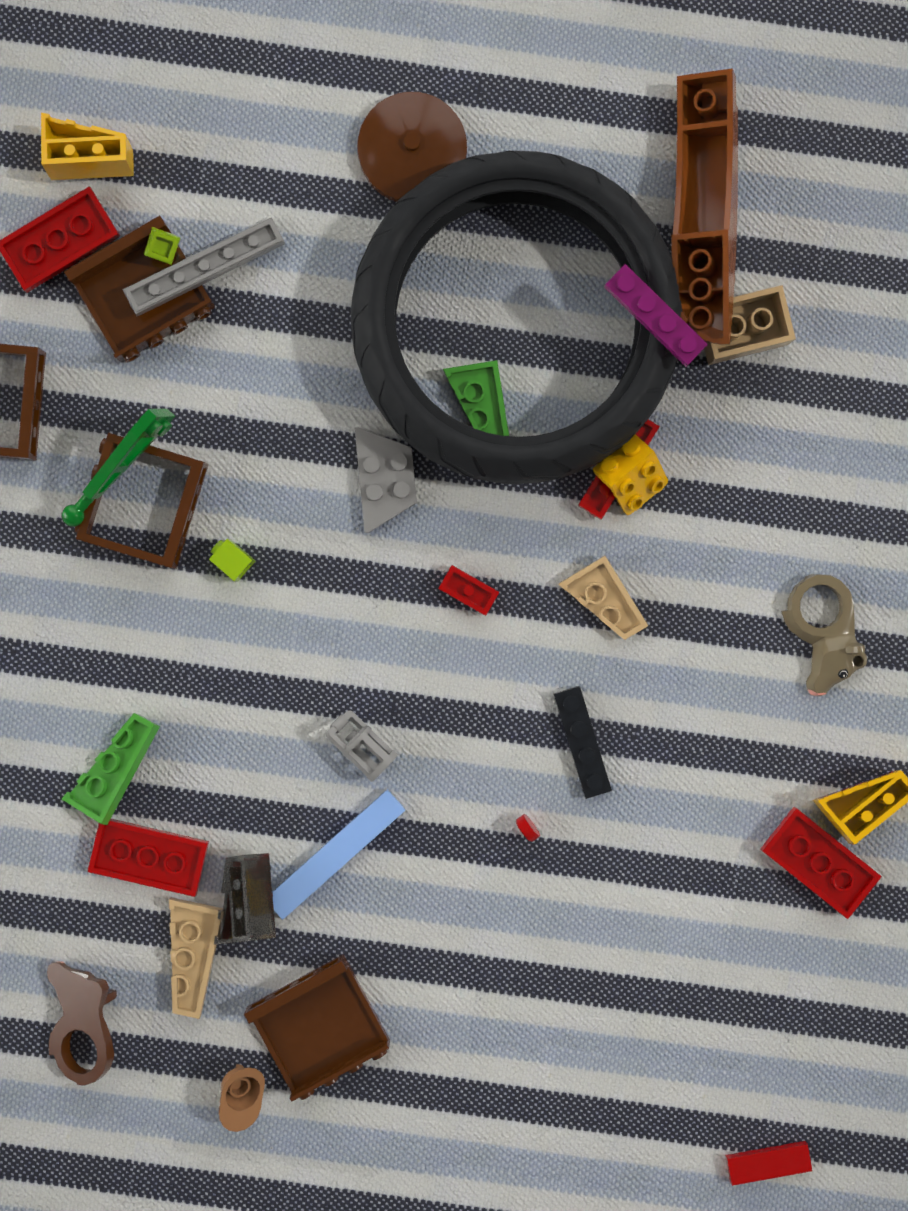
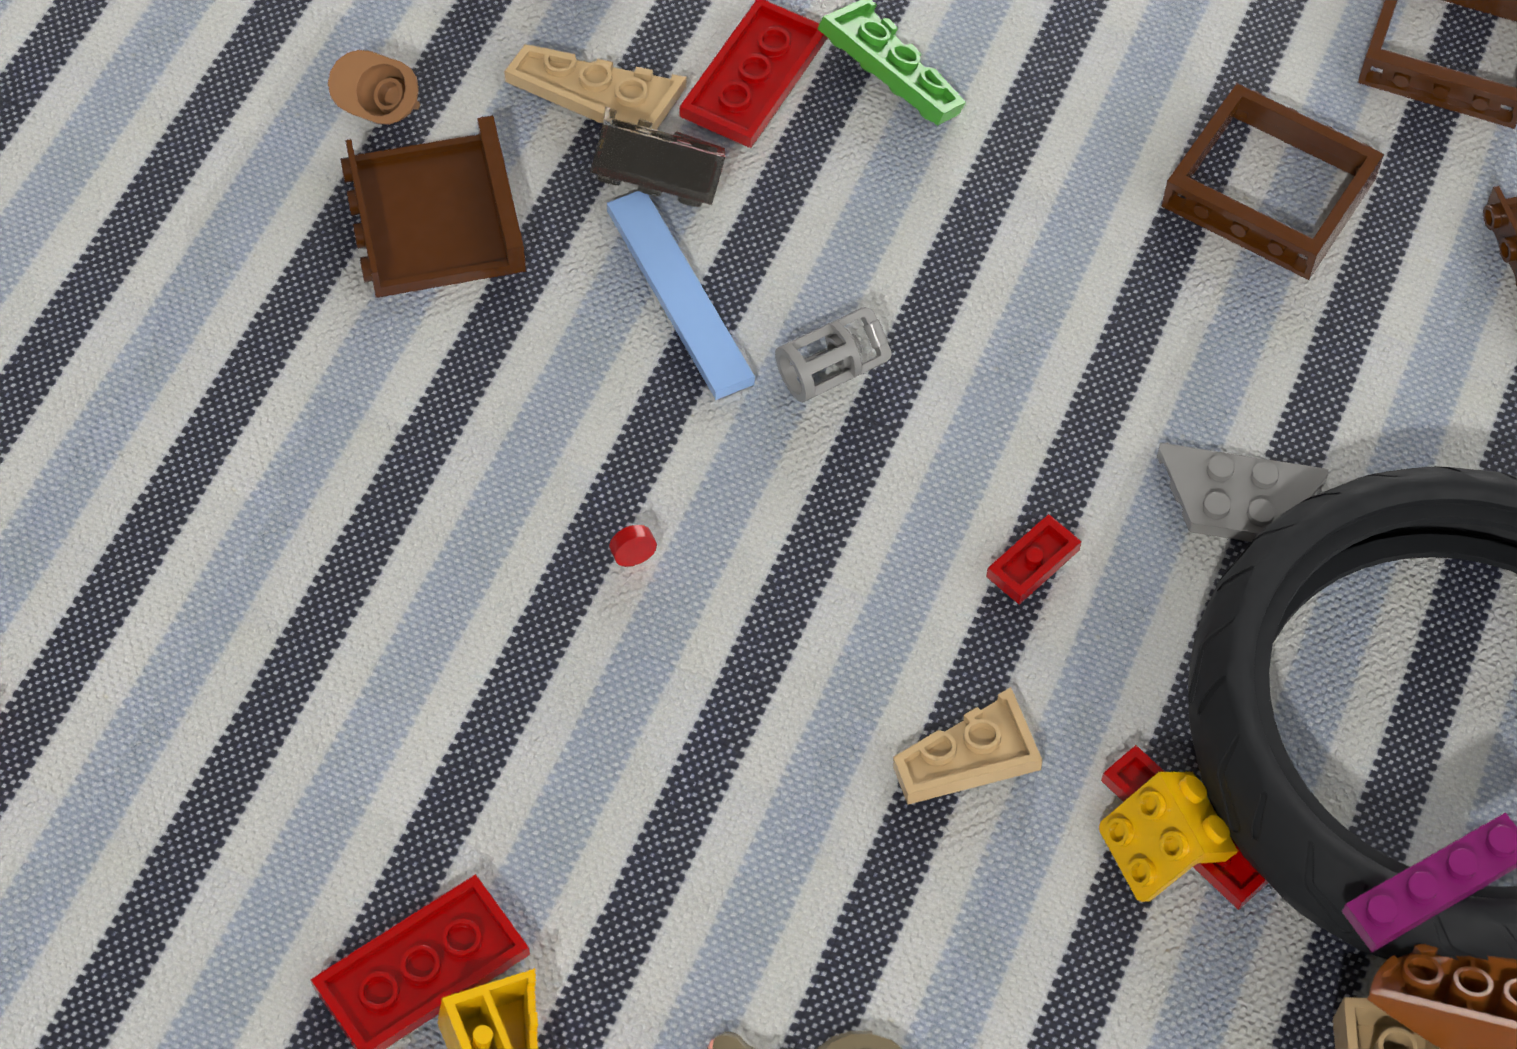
camera: 105 degrees right, 30 degrees down
green plate [61,409,175,527] -> none
lime brick [209,539,256,582] -> none
bright green wing [443,360,509,436] -> none
black plate [553,686,612,799] -> none

